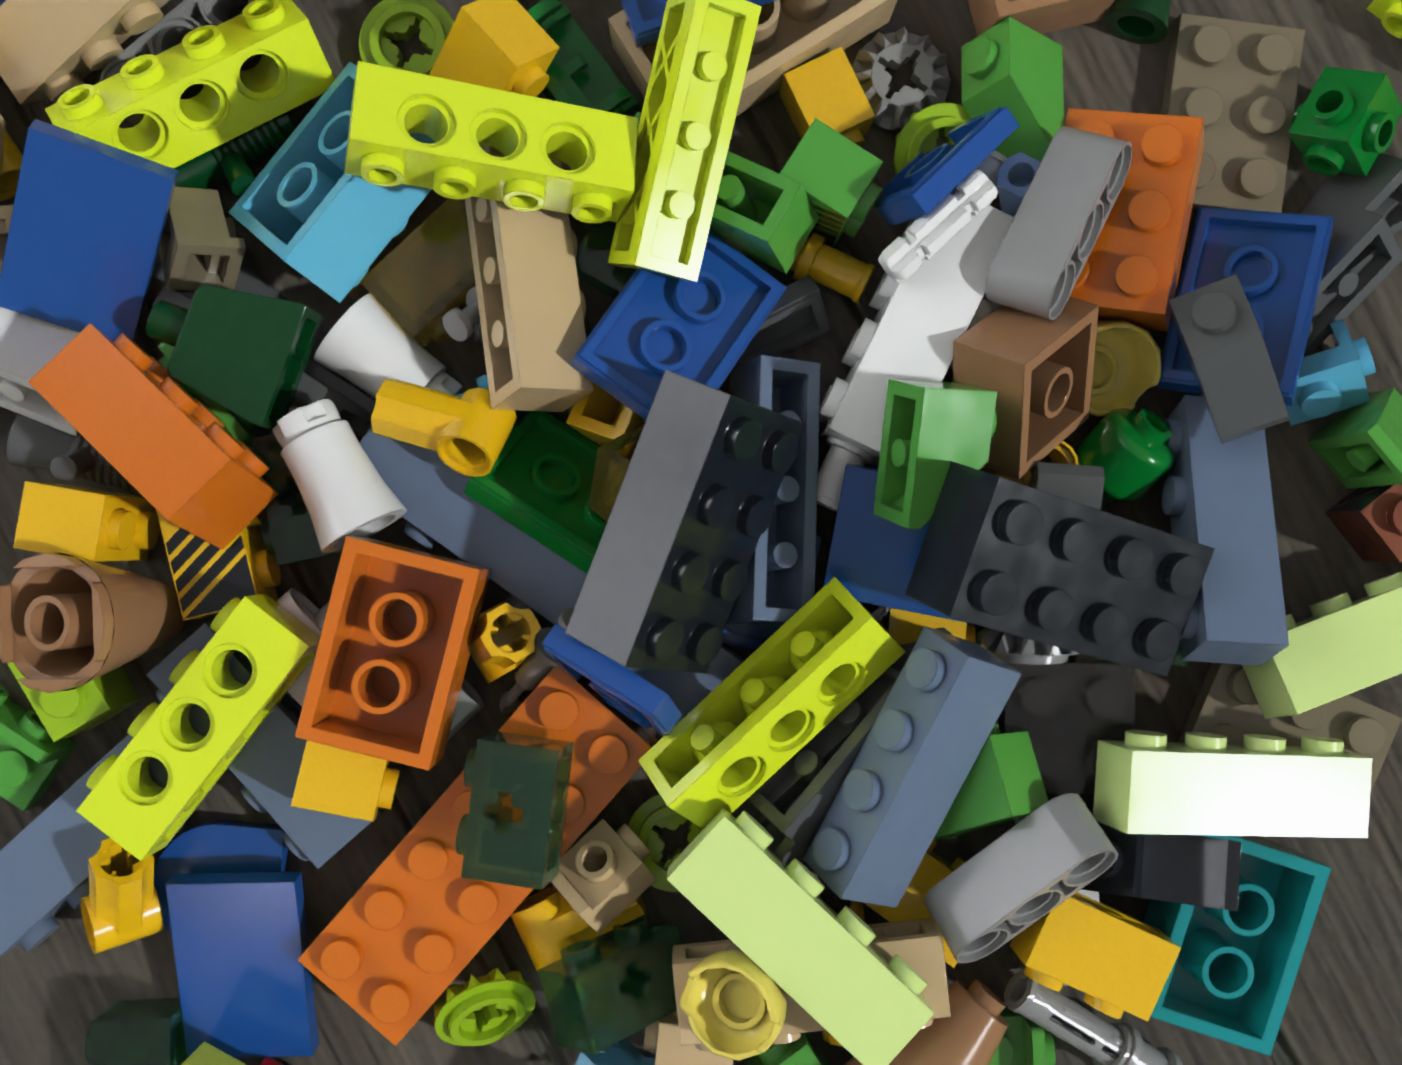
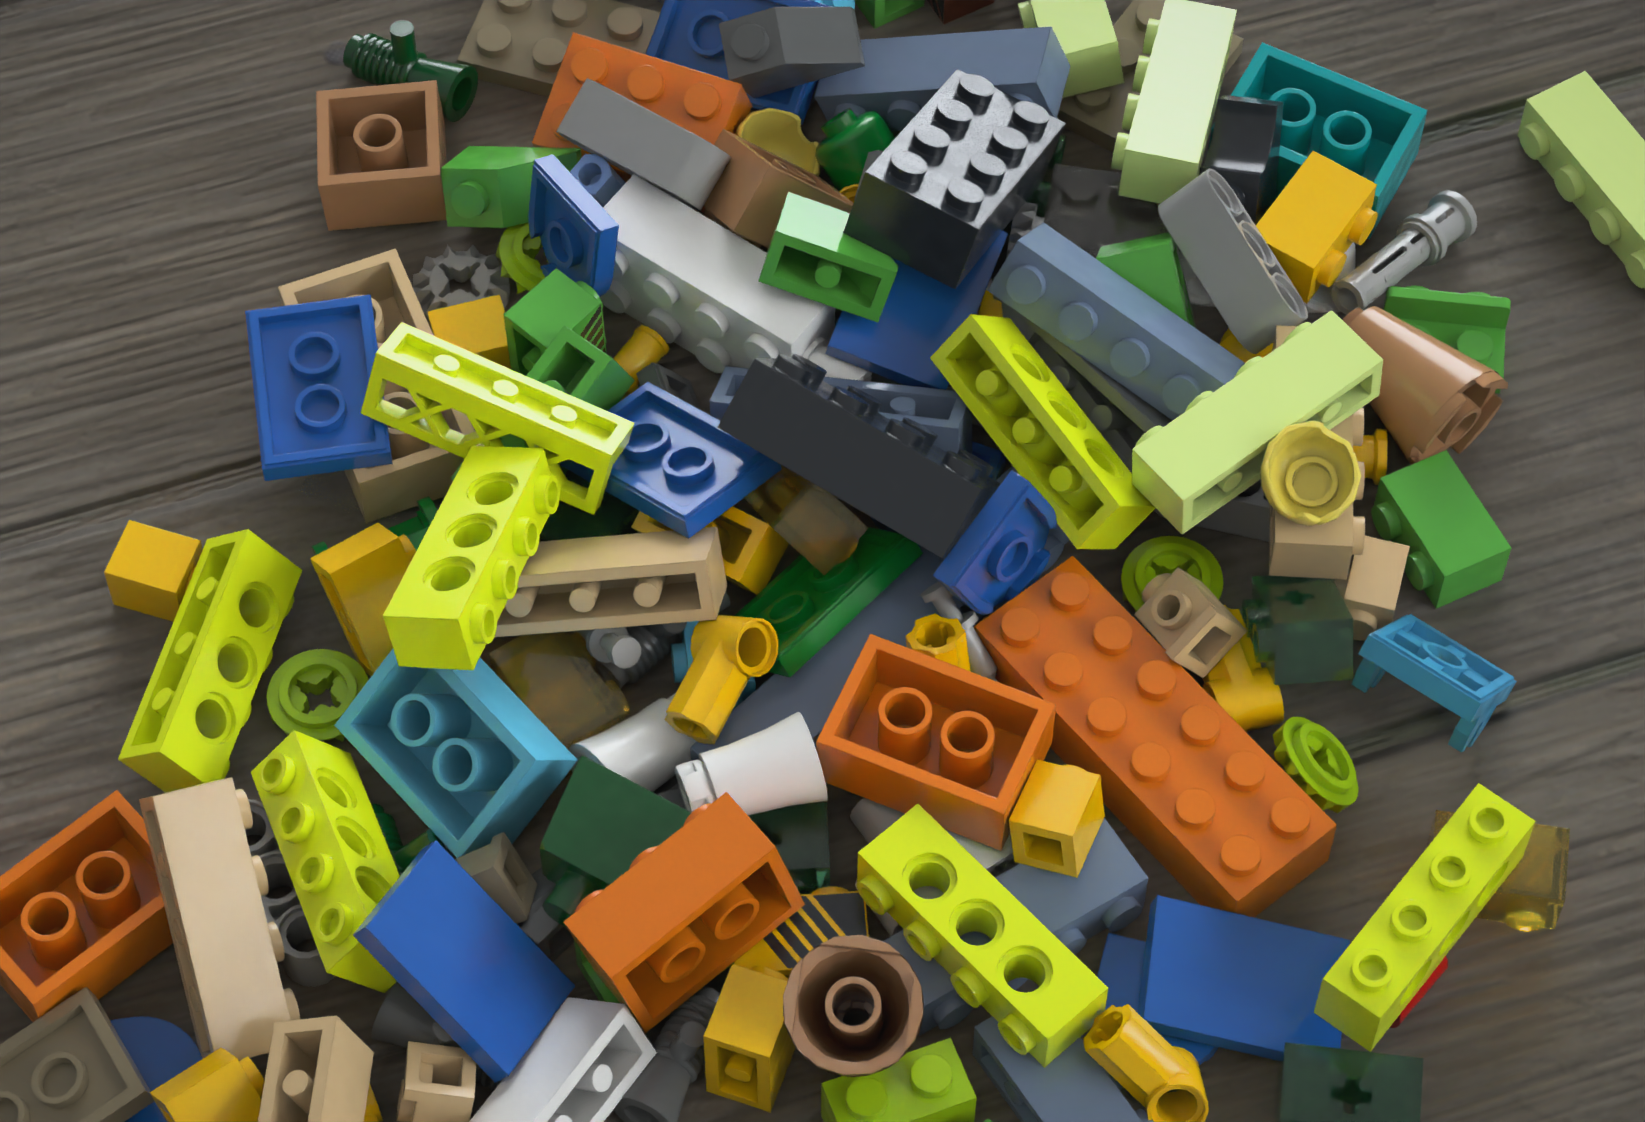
camera: 80 degrees left, 30 degrees down
clear green brick [456,731,574,890] -> none
white axle [878,169,998,283] -> none

